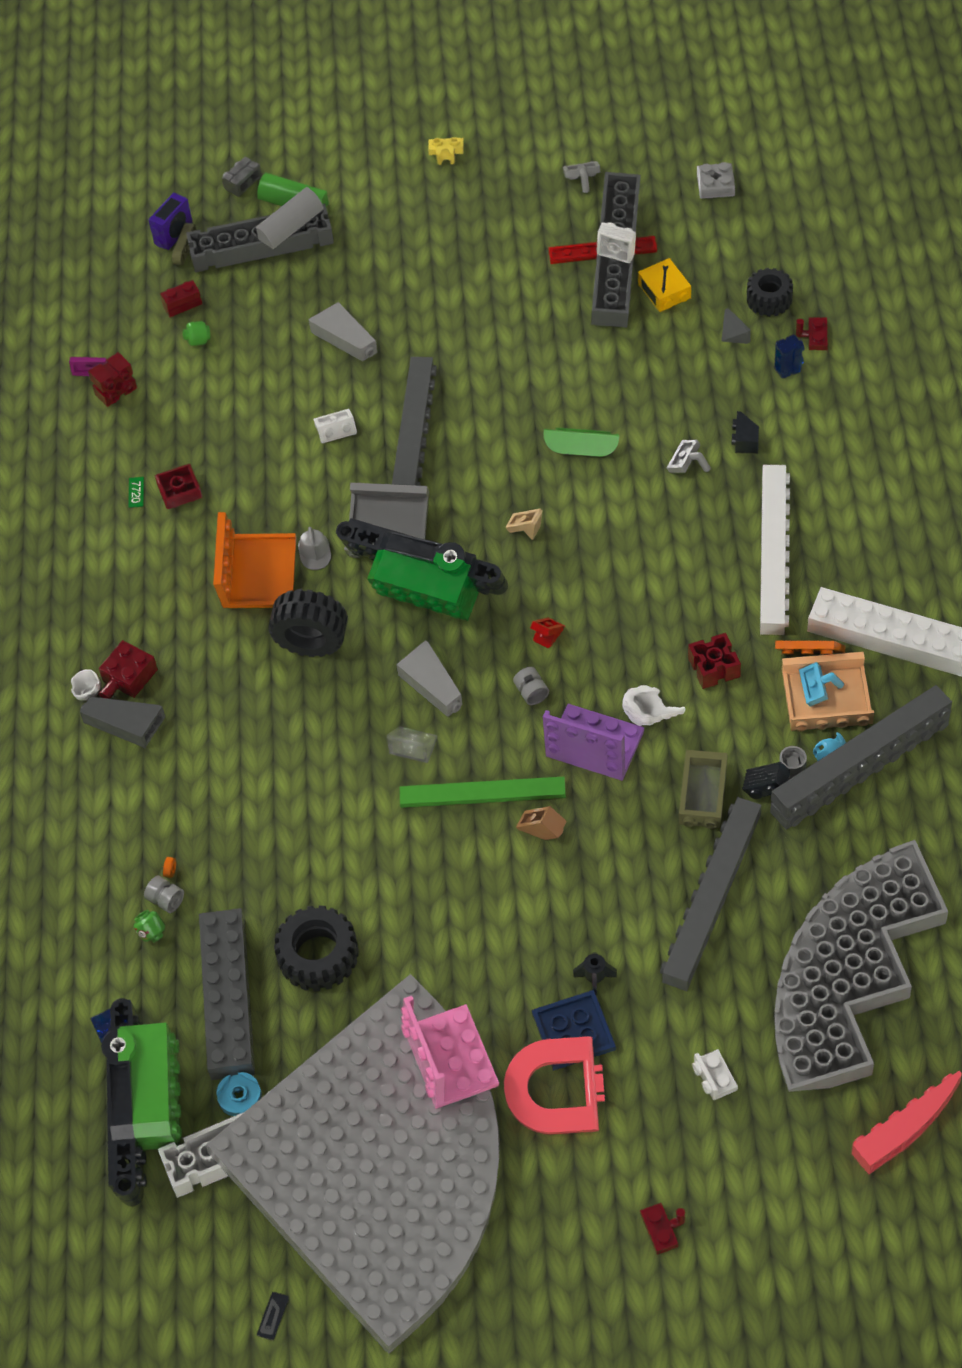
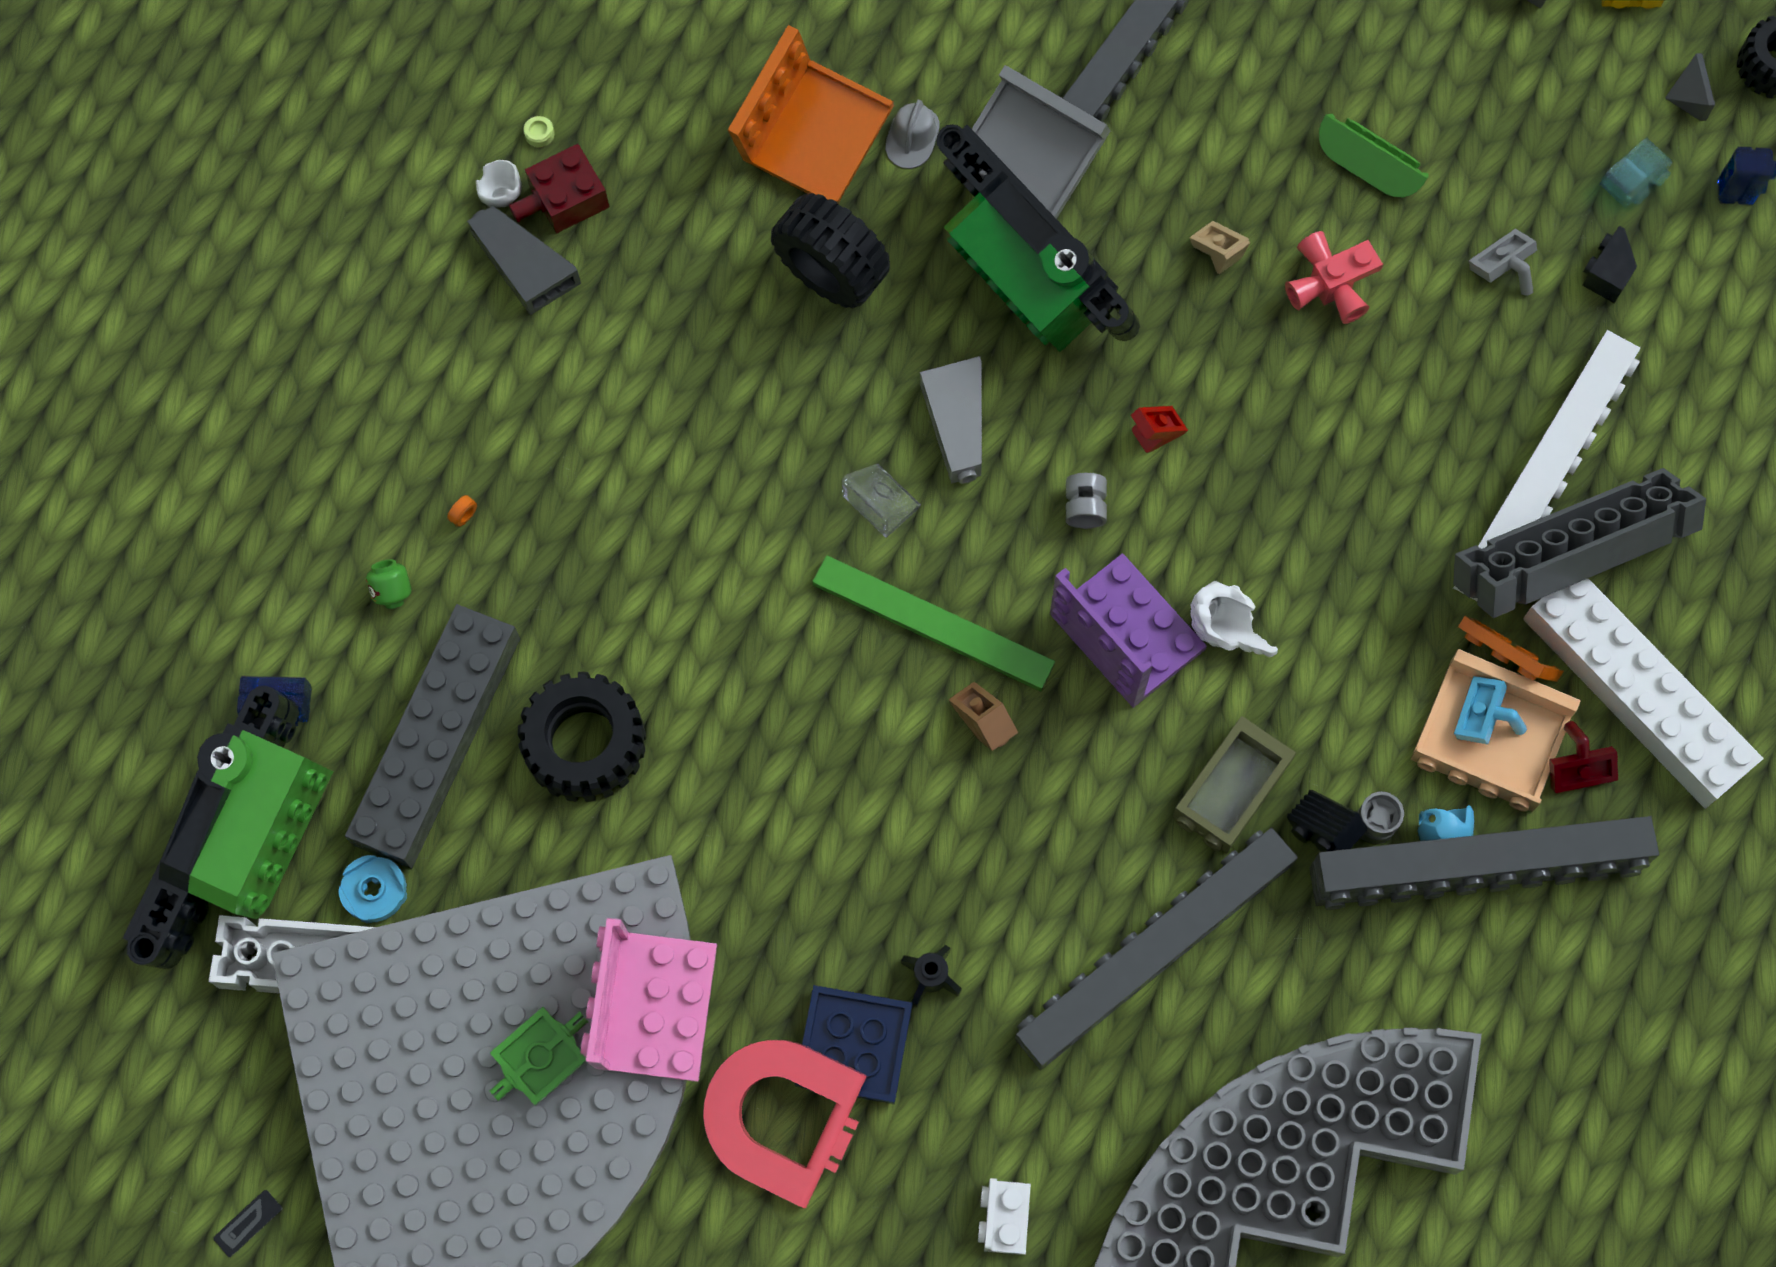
camera: 25 degrees right, 15 degrees up
light grey wheel [144,875,184,913] -> none
dark red brick [688,633,741,689] -> none
none -> bright green plate [489,1007,589,1106]
none -> yellowish green tile [524,116,555,147]
none -> coral brick [1285,231,1383,324]
none -> dark grey brick [1453,468,1706,618]
none -> dark red plate [1549,721,1618,794]
none -> clear light blue brick [1600,138,1673,208]

